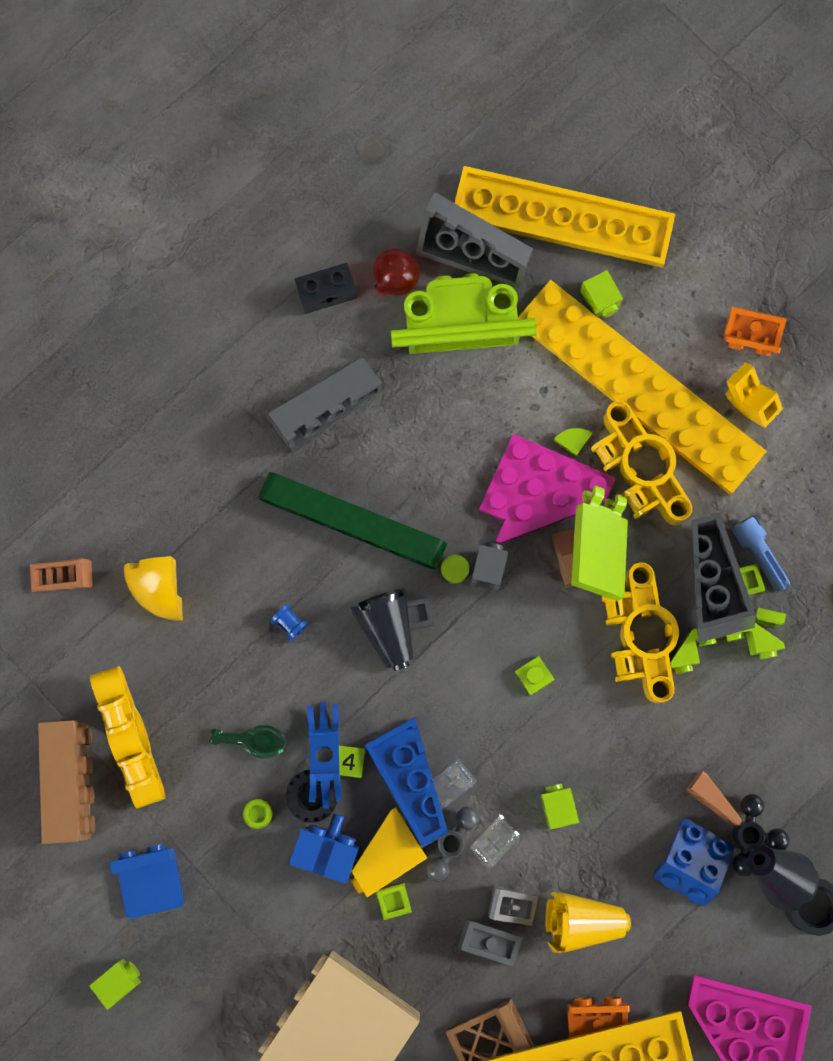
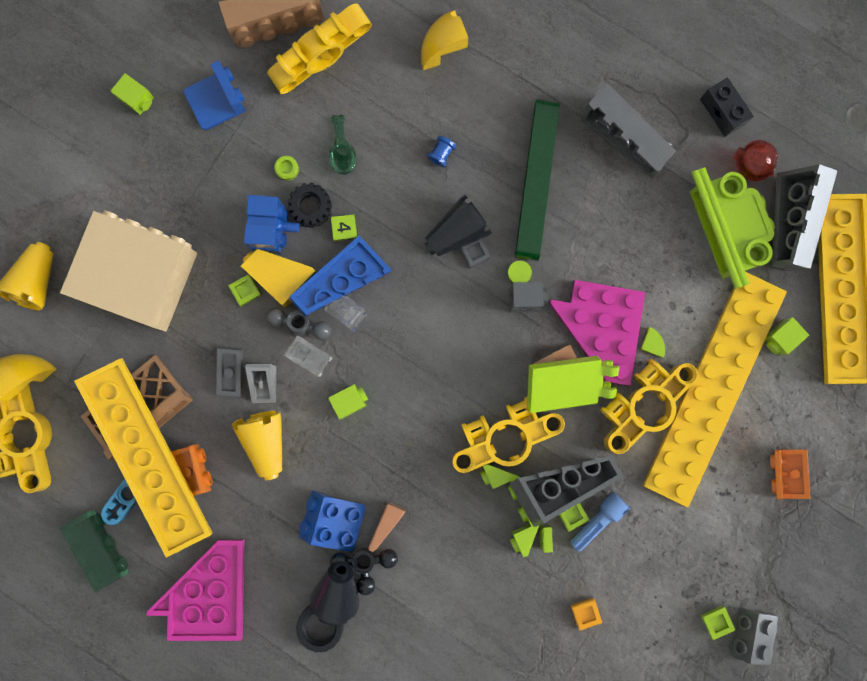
camera: 75 degrees right, 5 degrees up
blue piece [307,702,341,809] -> none
lime plate [515,656,555,696] -> none
yellow brick [725,362,783,428] -> none

